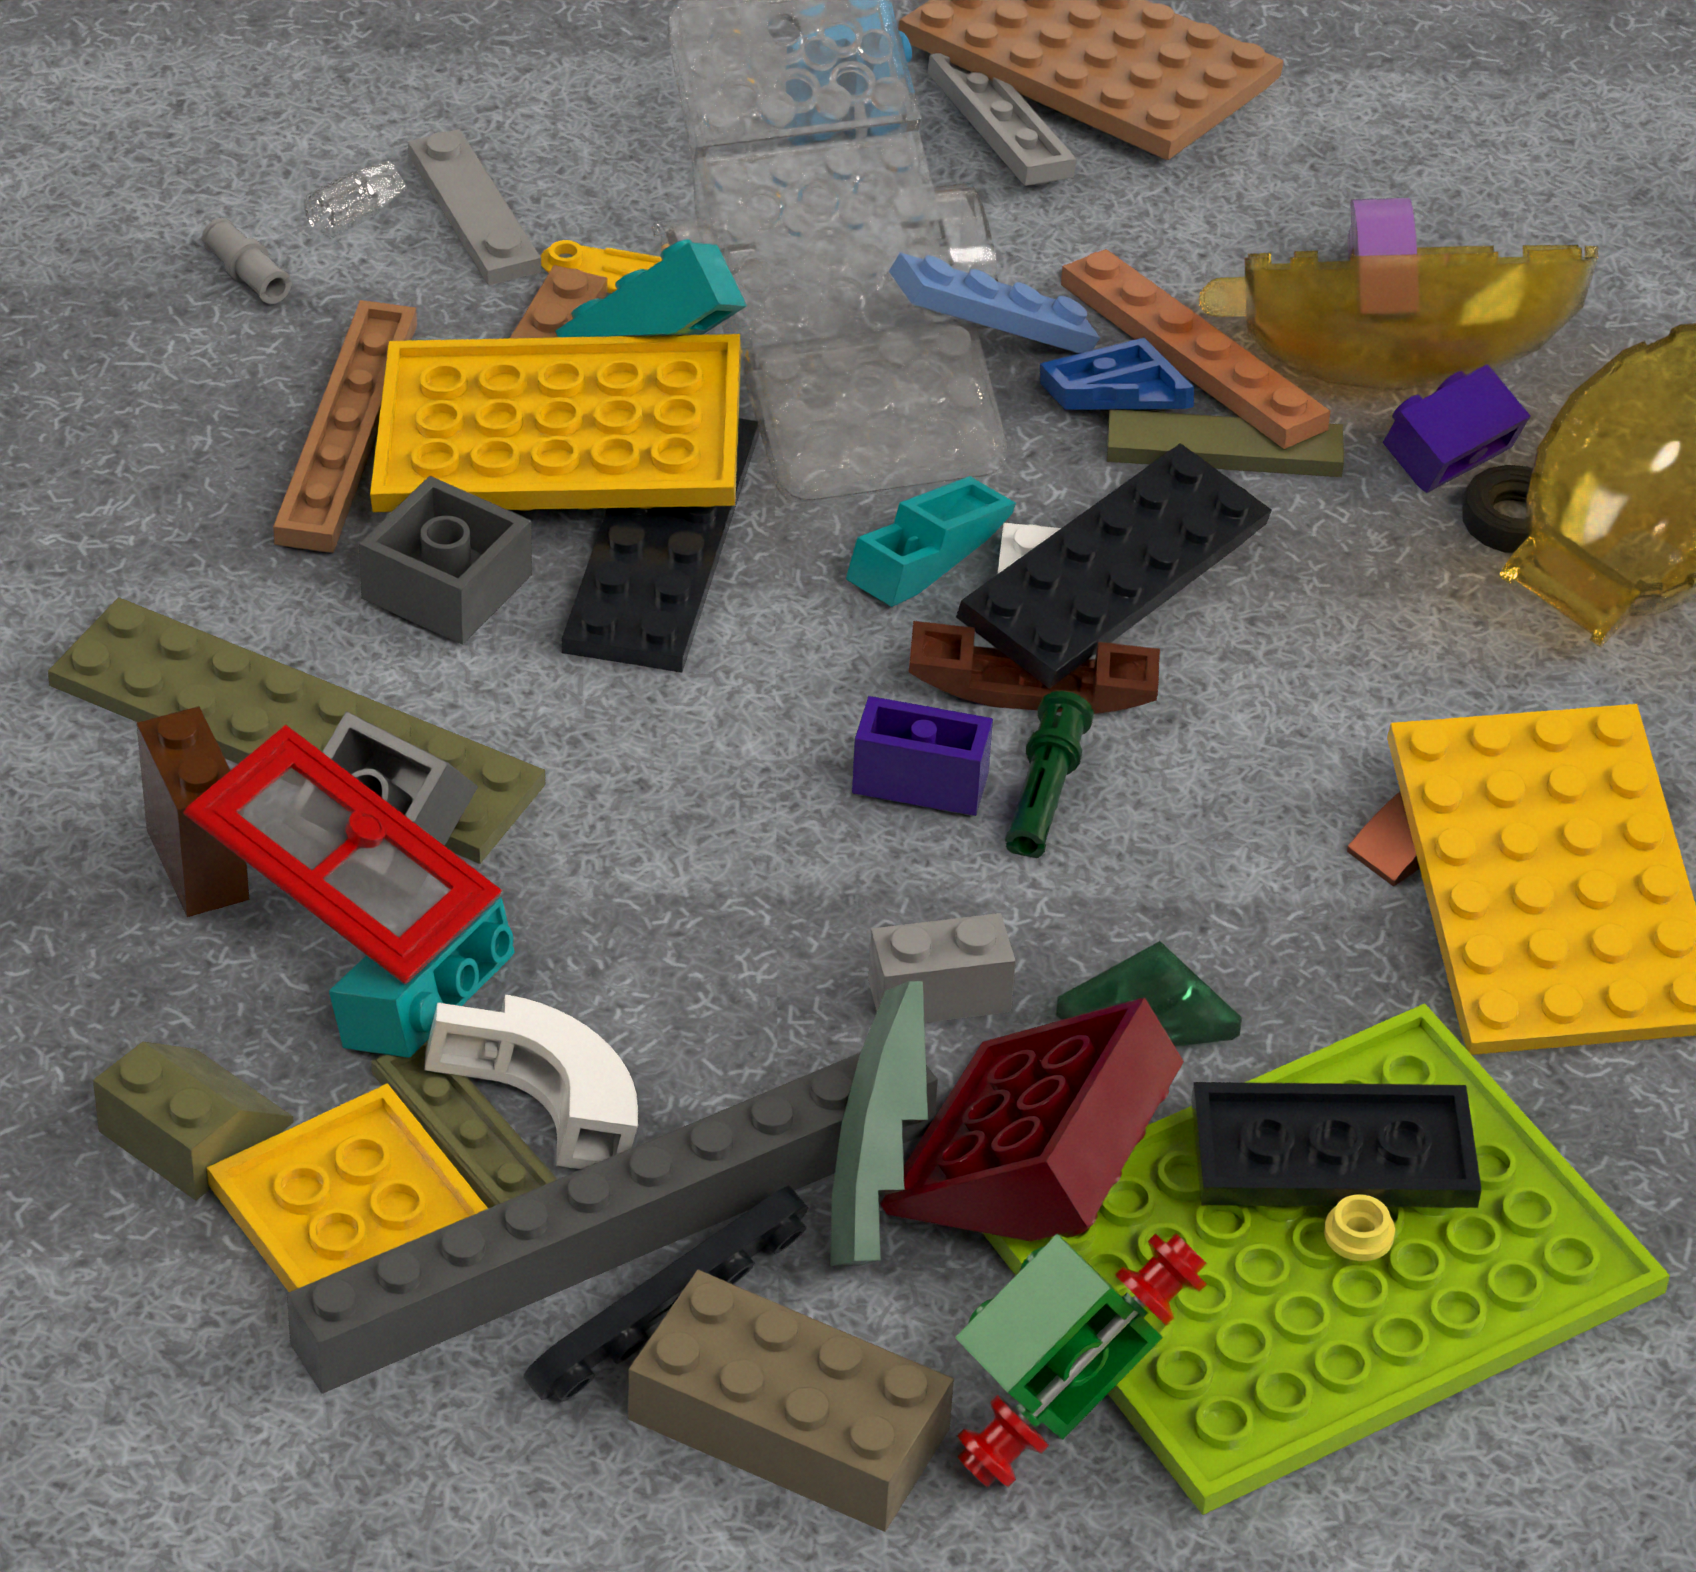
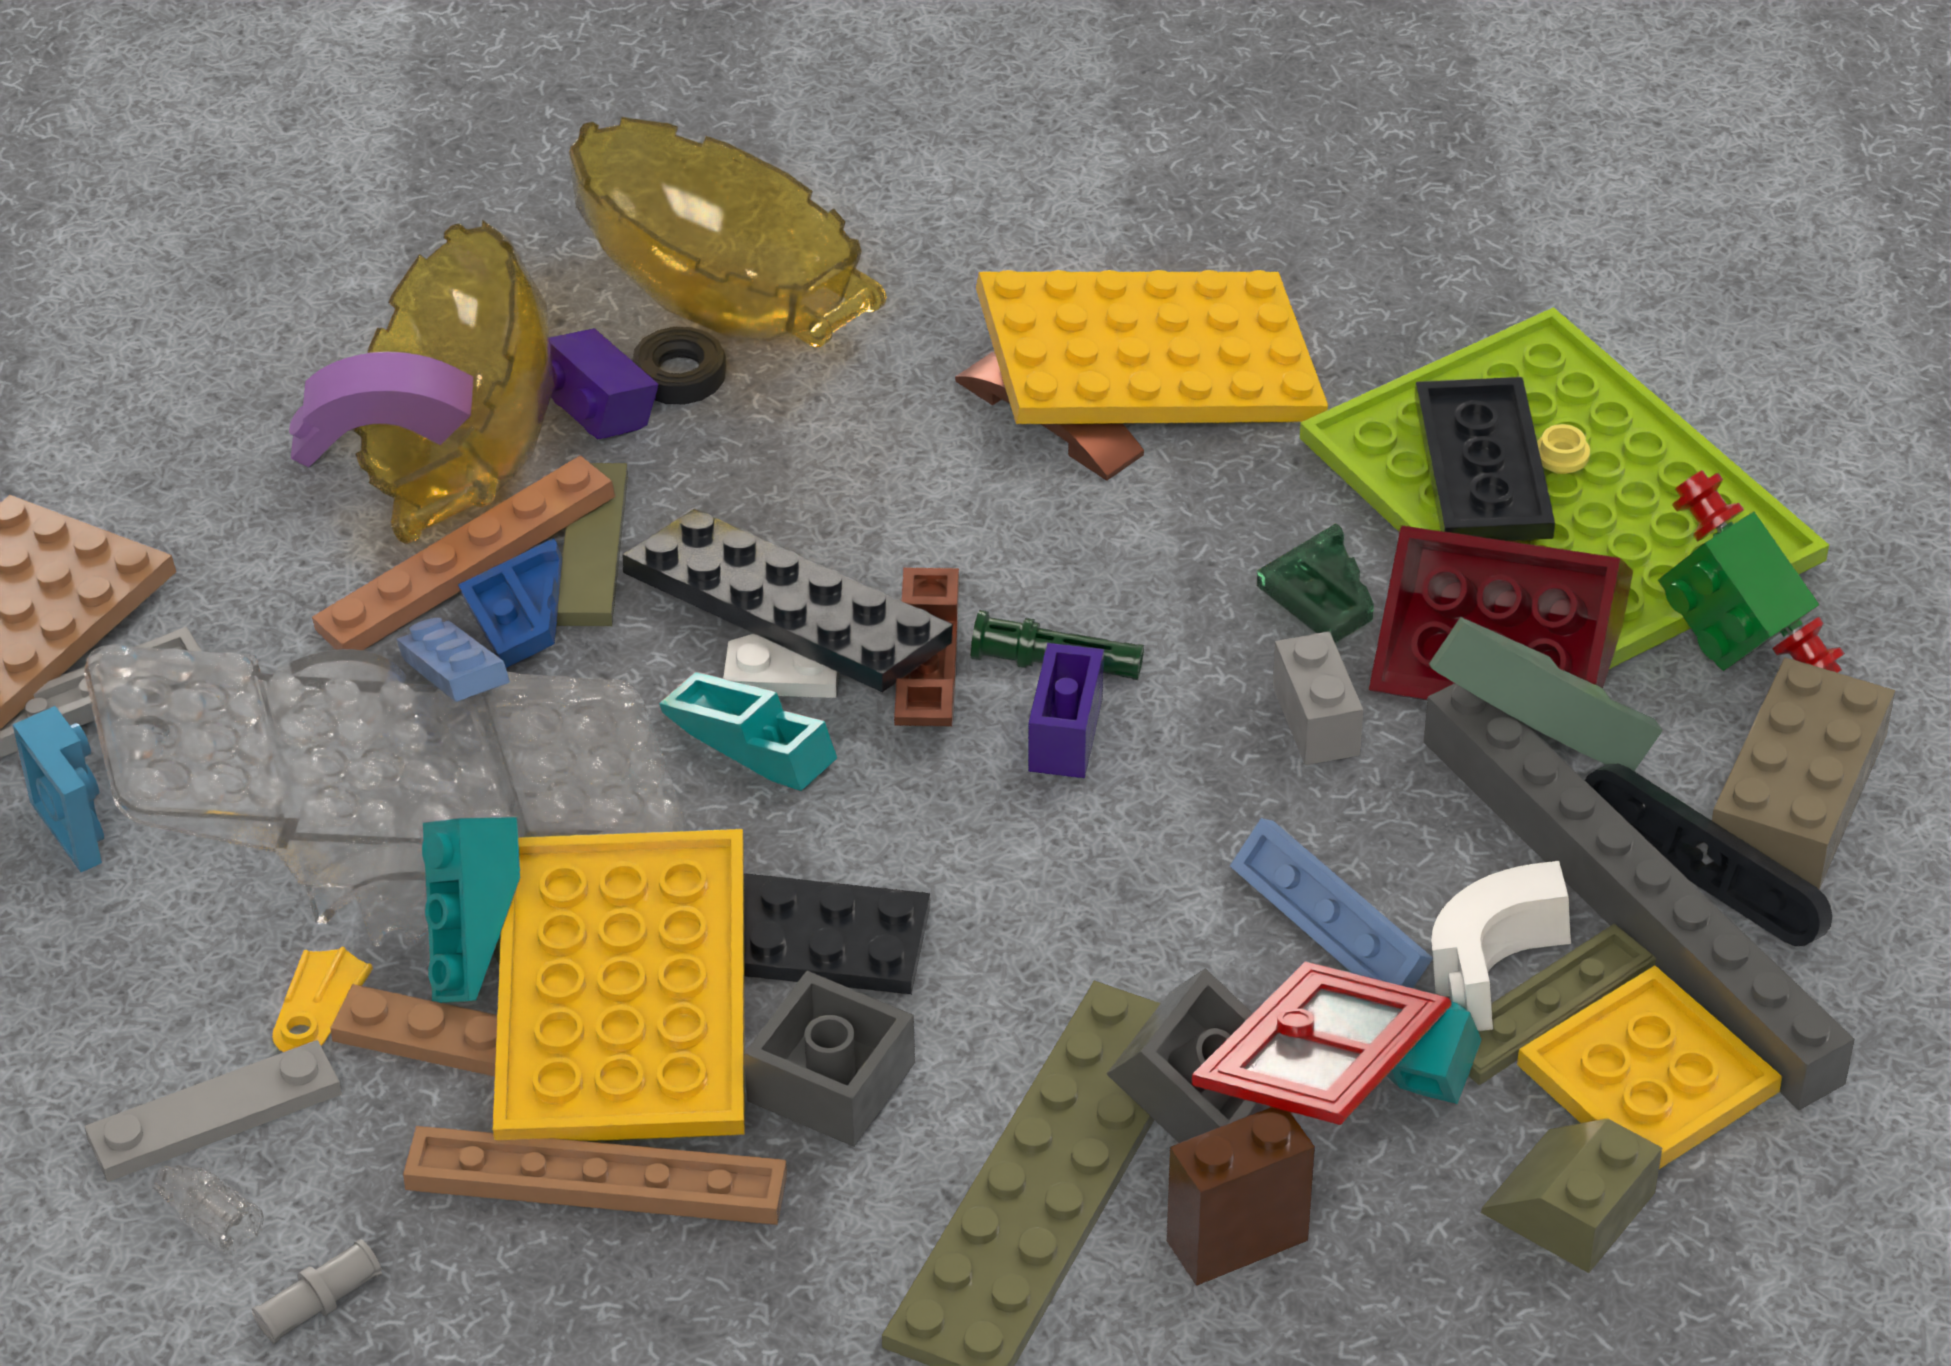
camera: 90 degrees left, 0 degrees up
none -> medium blue plate [1230,818,1433,988]

